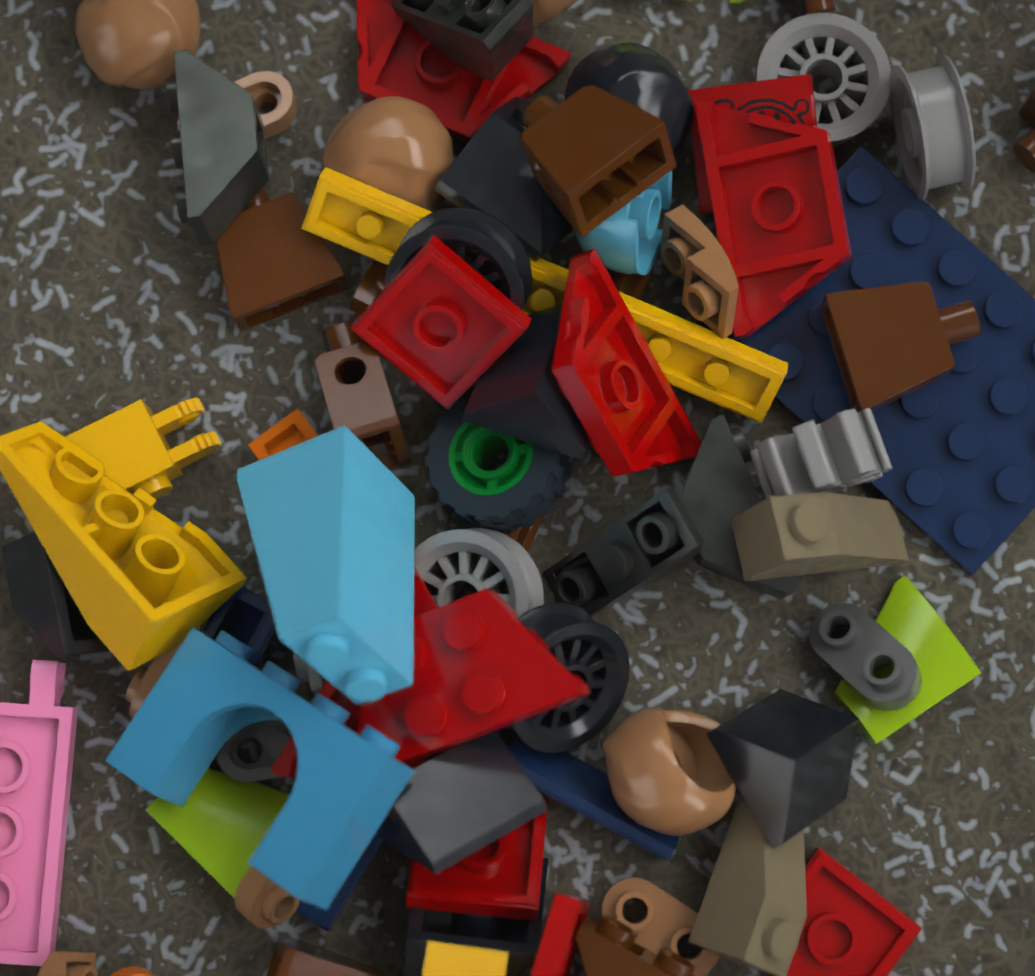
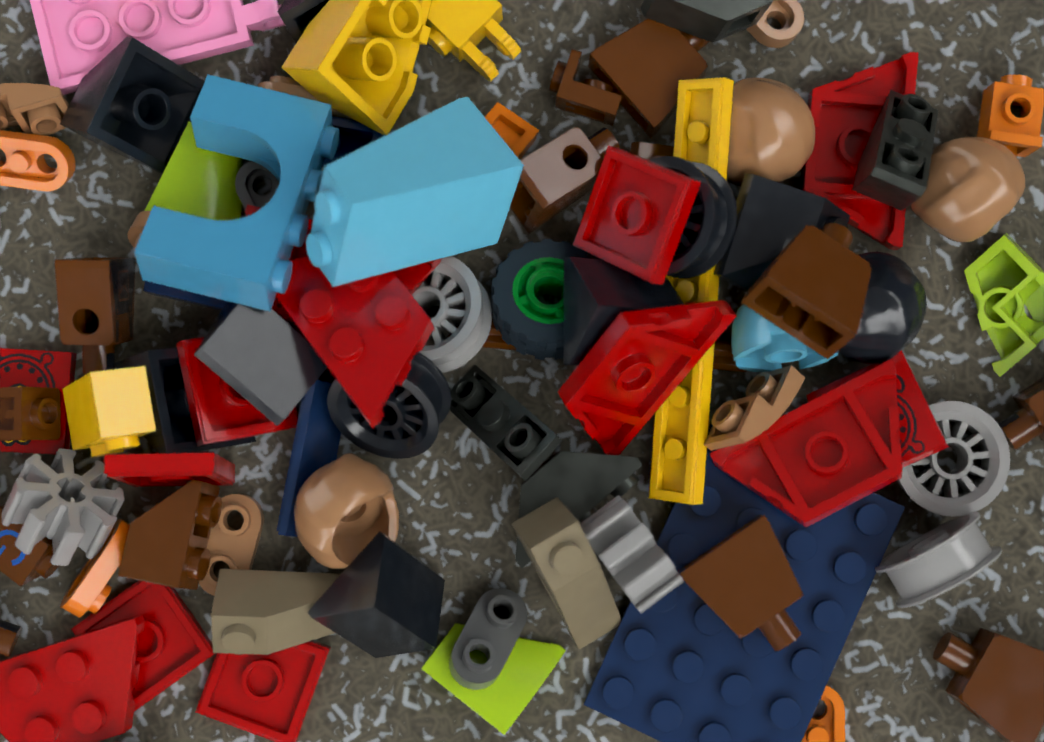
camera: 70 degrees right, 5 degrees up
none -> black slope [60,36,205,174]
none -> reddish brown bracket [549,49,622,126]

